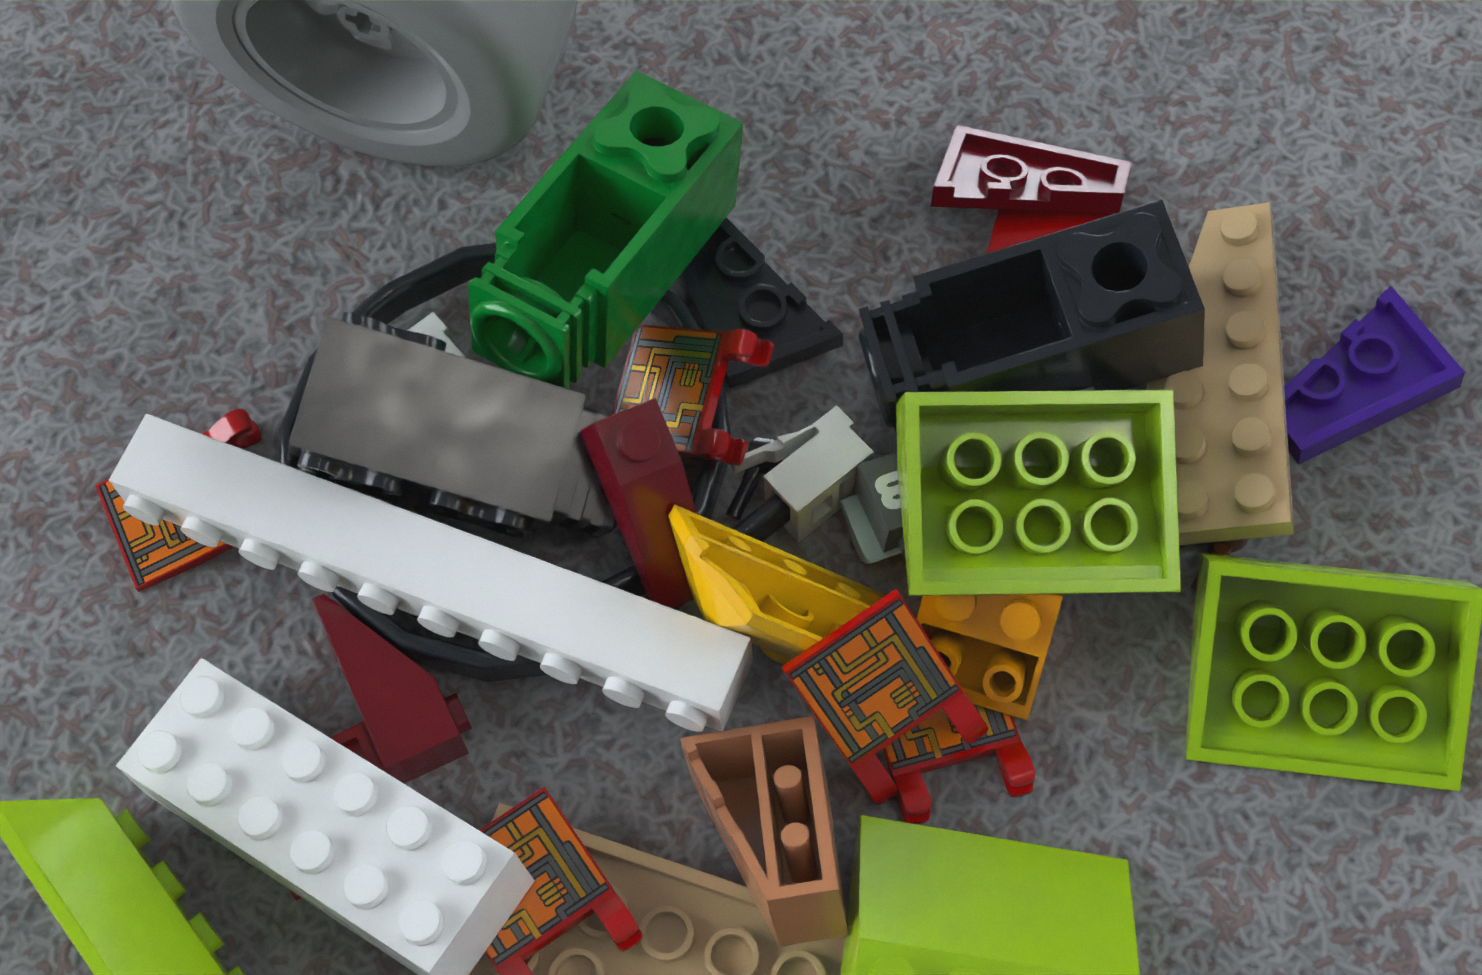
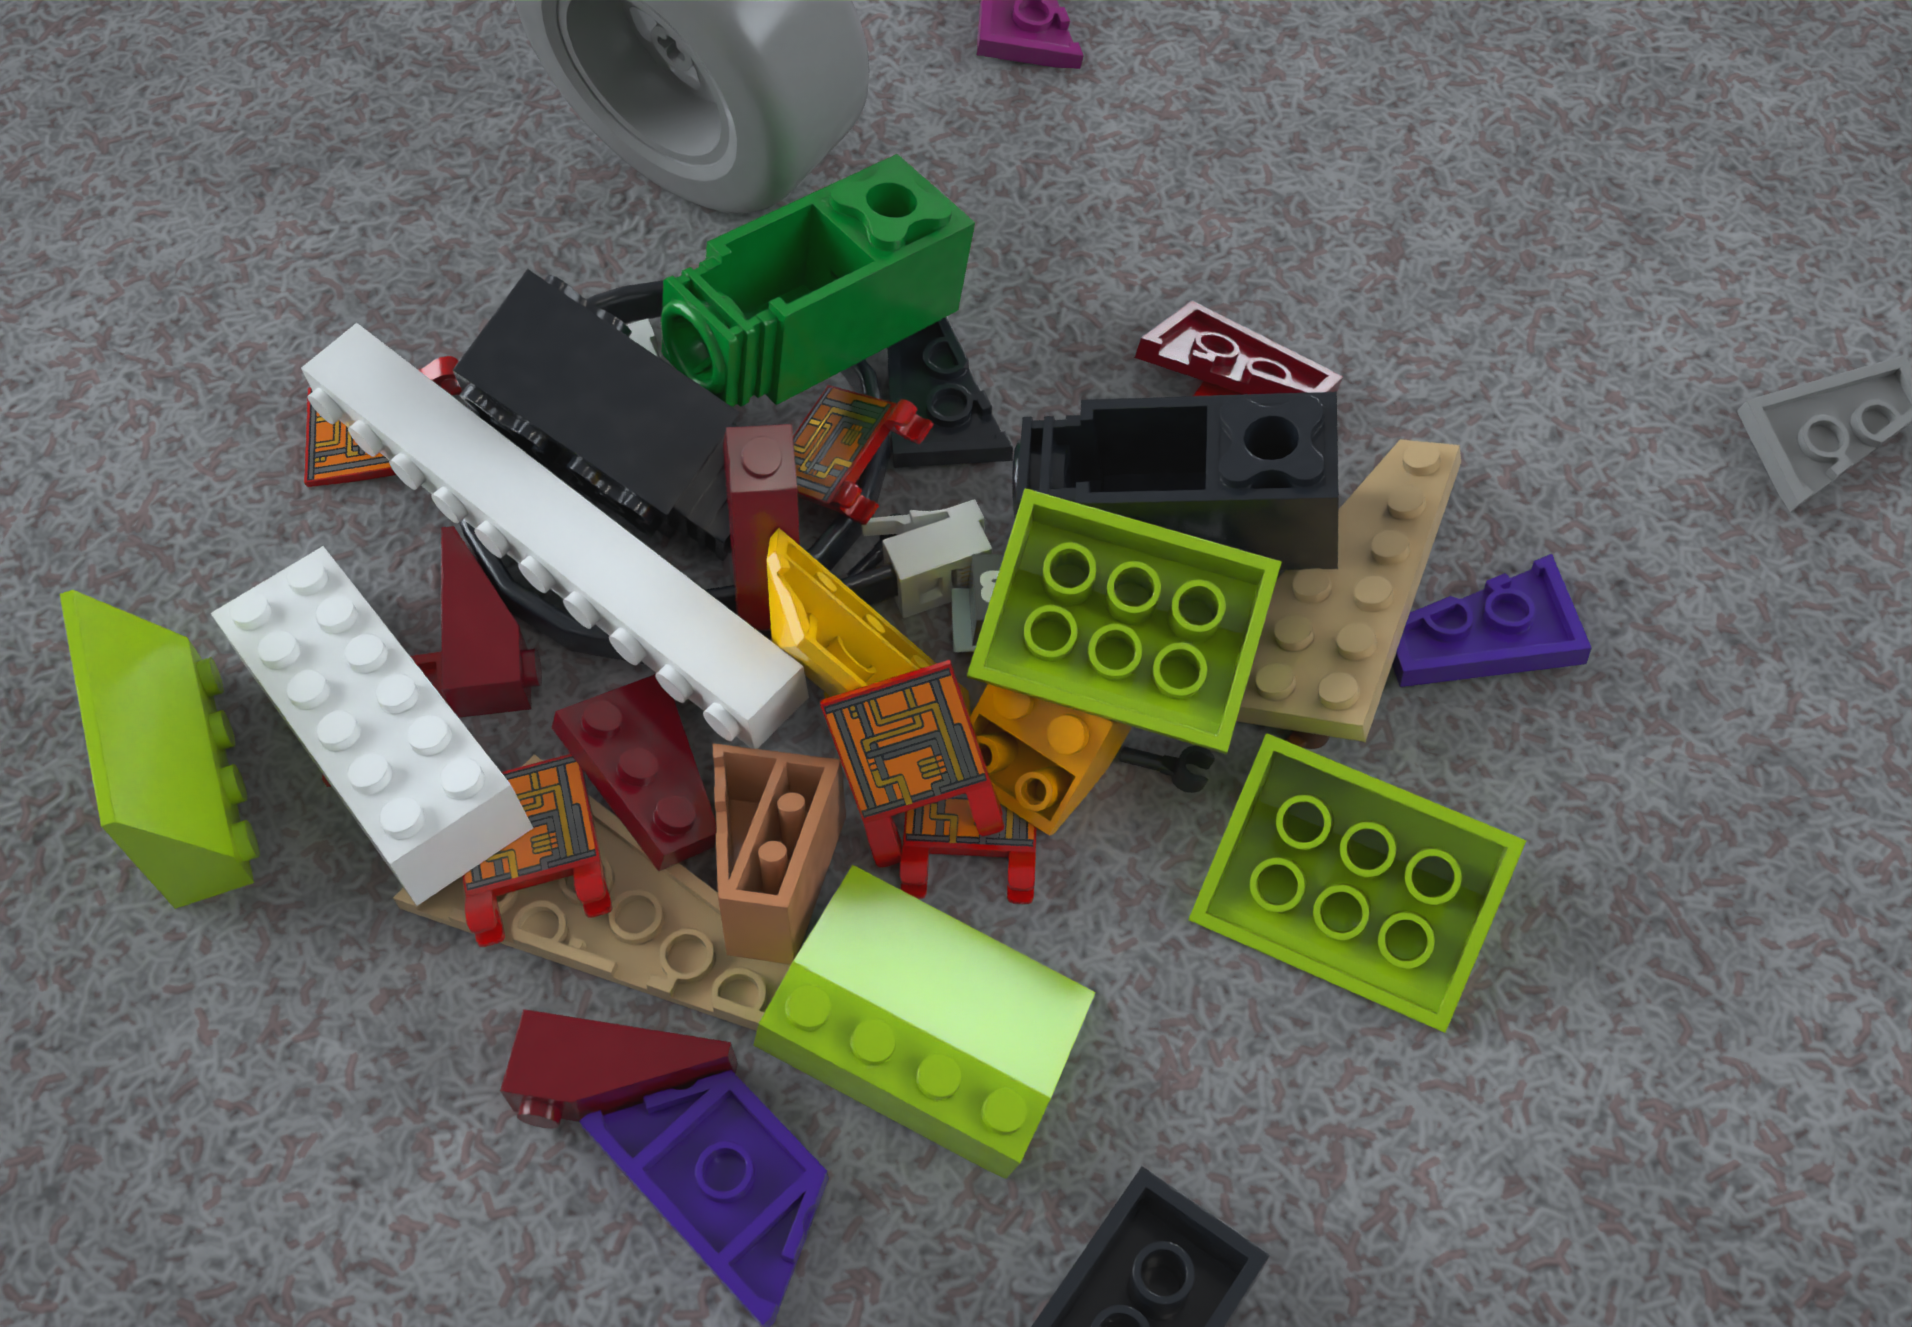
camera: 15 degrees right, 5 degrees down
none -> dark red wing [551,674,717,871]
none -> black hand [1120,745,1215,793]

